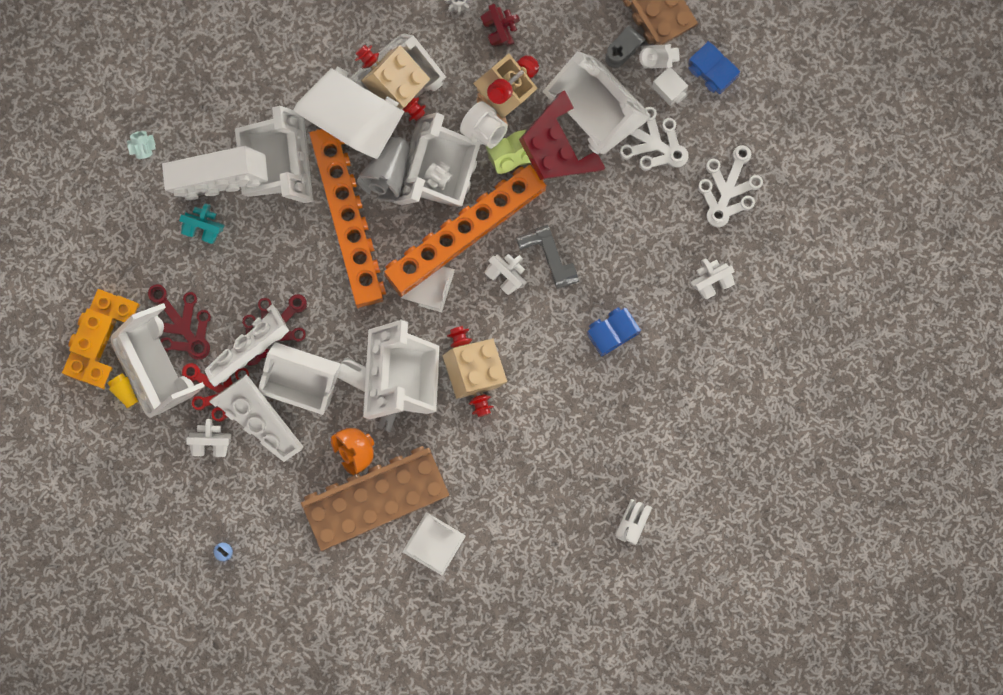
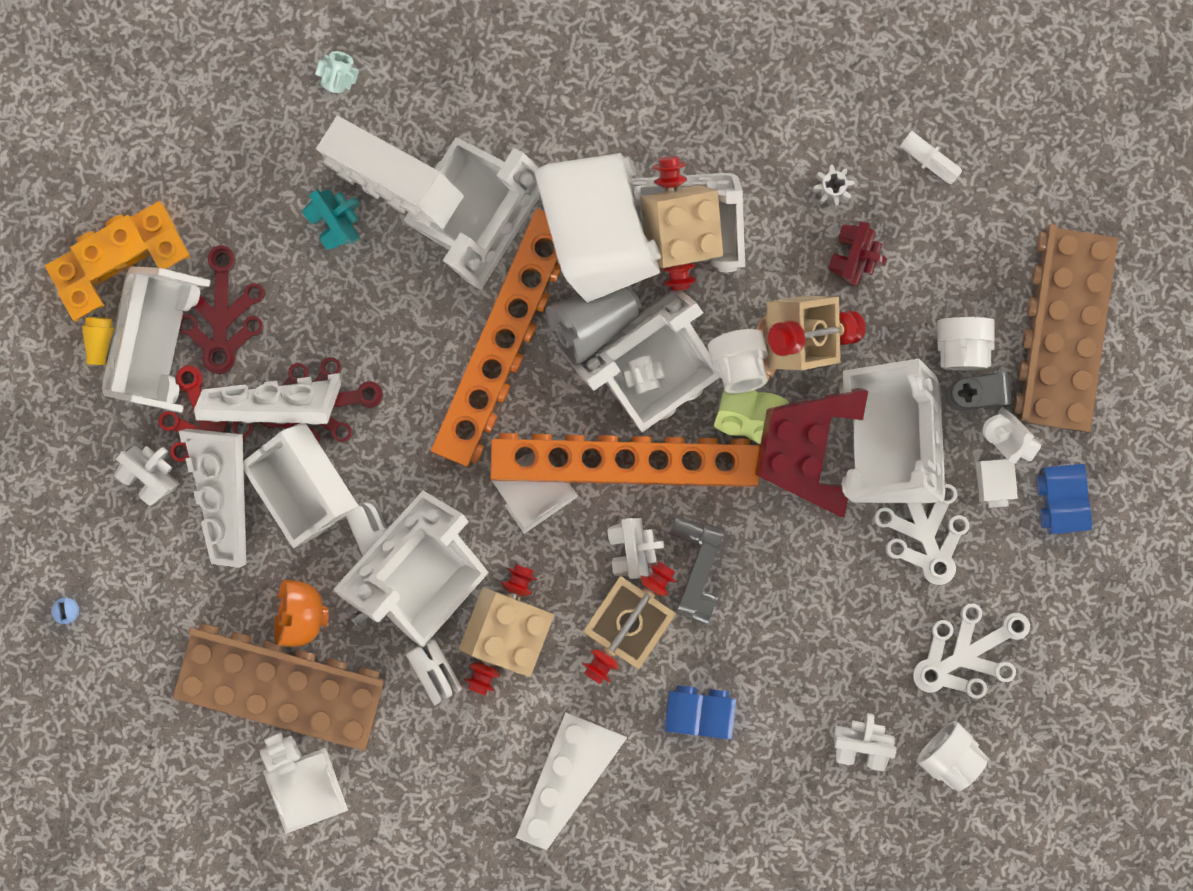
camera: 45 degrees right, 5 degrees up
none -> white gear [260,732,301,776]
none -> white arm [406,638,463,706]
none -> white wing [516,712,627,850]
none -> tan brick [582,561,677,685]
none -> white piece [917,721,989,792]
none -> white piece [937,317,995,371]

